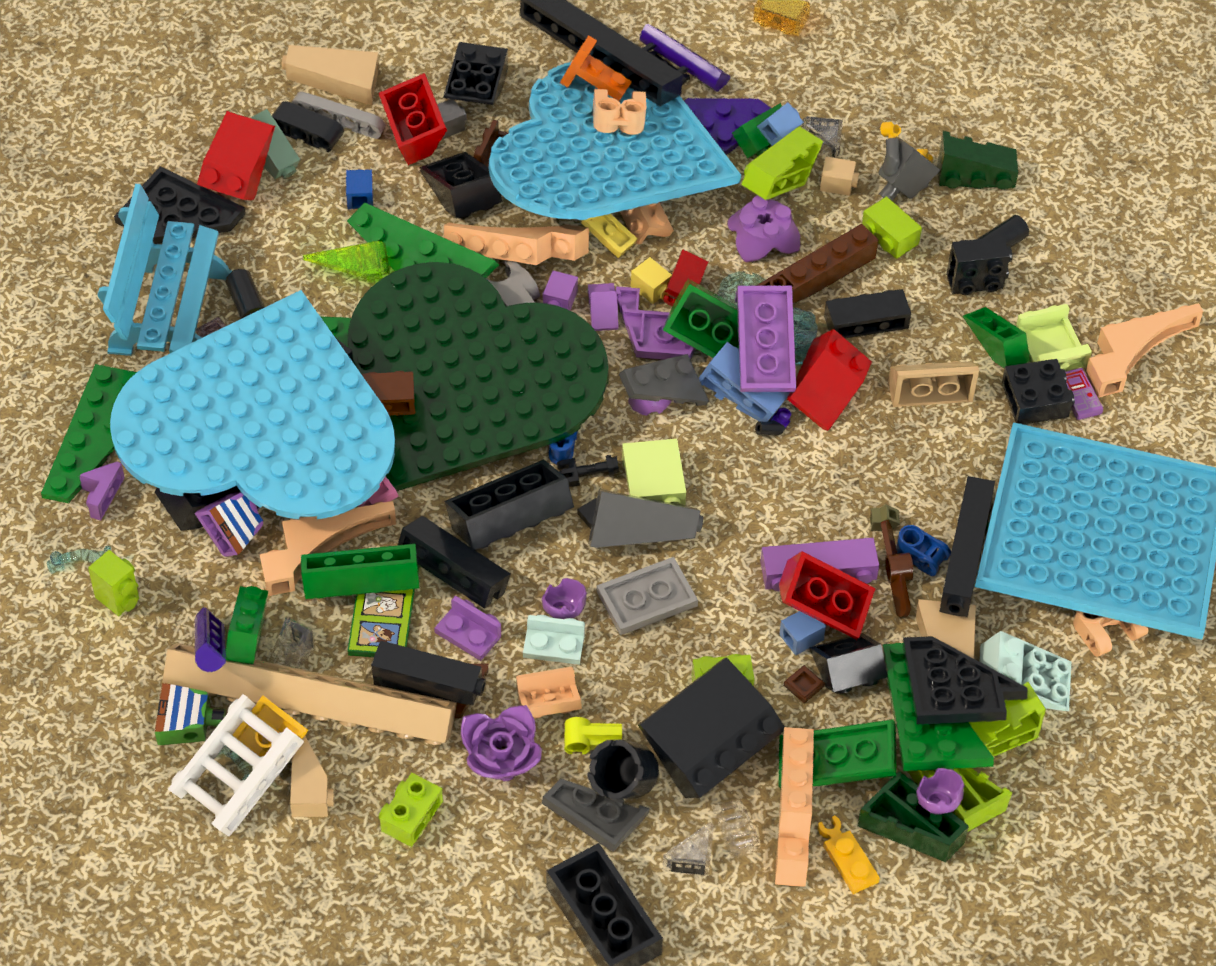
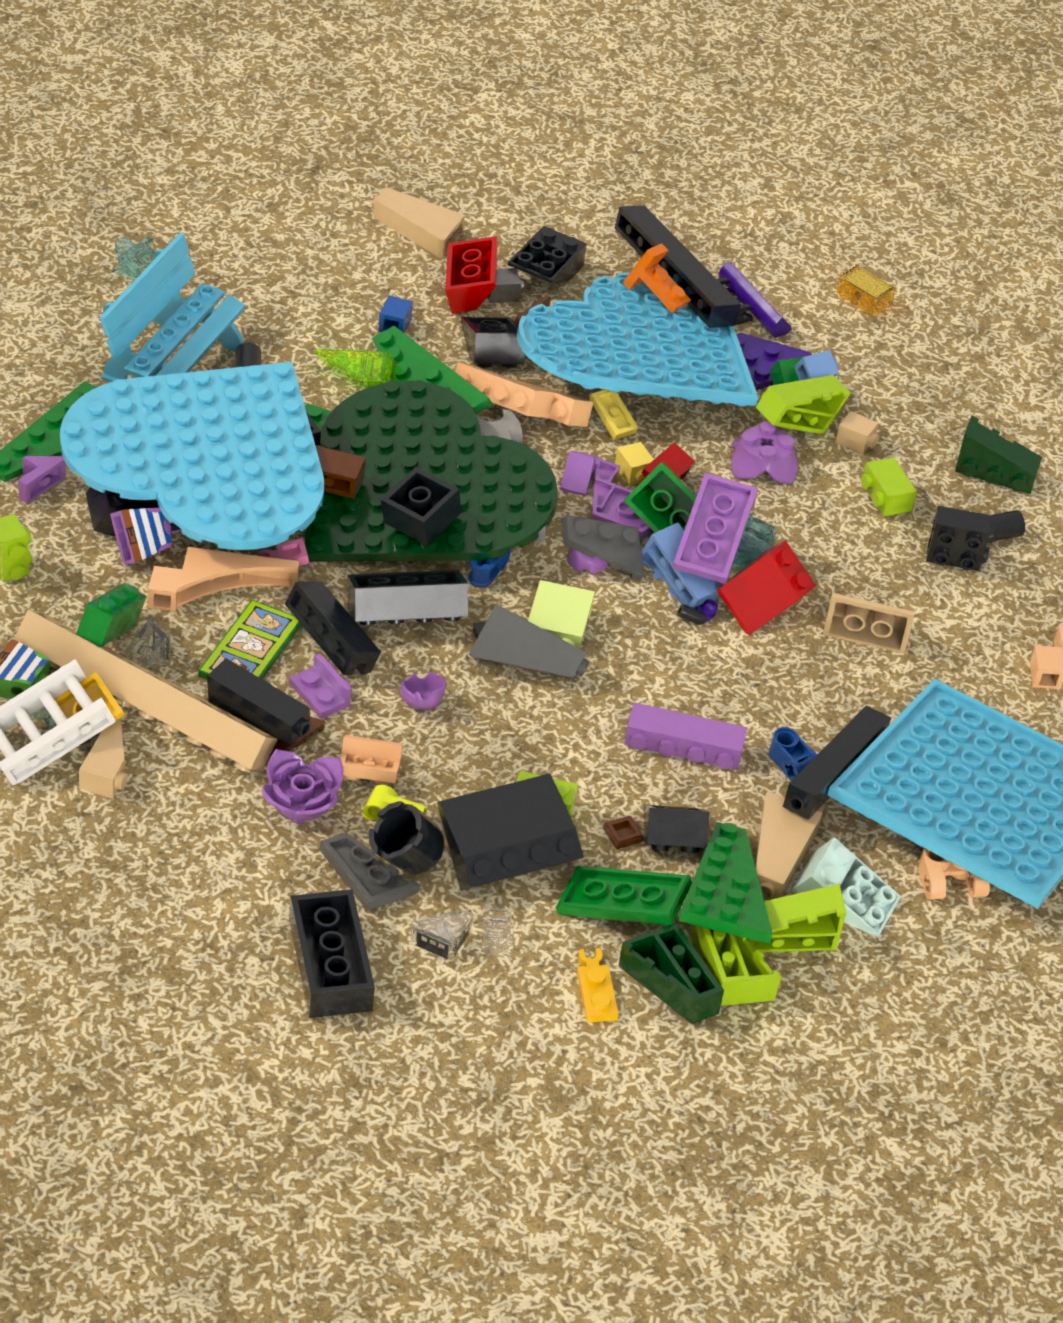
camera: 15 degrees right, 10 degrees down
black wing [114,166,246,244] -> none
dark purple brick [194,607,226,672] -> none
red slope [197,111,275,200] -> none
sand green slope [250,109,300,179] -> none
black beam [272,101,344,152] -> none
light grey beam [291,92,386,139] -> none
green brick [301,544,420,599] -> none
lime brick [379,773,443,847] -> none
light aqua bracket [523,615,585,665] -> none
medium lavender brick [543,271,578,310] -> none
black hinge [557,455,620,487] -> none
light nougat piece [593,89,647,135] -> none
light grey plate [596,557,698,636] -> none
light nougat bracket [620,202,674,244] -> none
reddish brown slope [756,223,878,304] -> none
light nougat arch [775,727,814,887] -> none
red slope [779,551,876,640] -> none
medium blue brick [779,611,826,656] -> none
clear slope [802,116,843,159] -> none
black brick [824,289,911,339] -> none
olive piece [870,504,900,531] -> none
dark grey torso [879,122,940,201] -> none
reddish brown piece [881,520,913,618] -> none
black wing [903,636,1028,724] -> none
medium lavender hair [916,768,964,814] -> none
green slope [963,307,1030,369] -> none
black brick [1002,359,1075,424] -> none
yellowish green panel [1016,304,1092,372] -> none
medium lavender tile [1066,368,1103,420] -> none
none -> clear light blue hips [112,236,155,280]
none -> black brick [381,467,462,546]

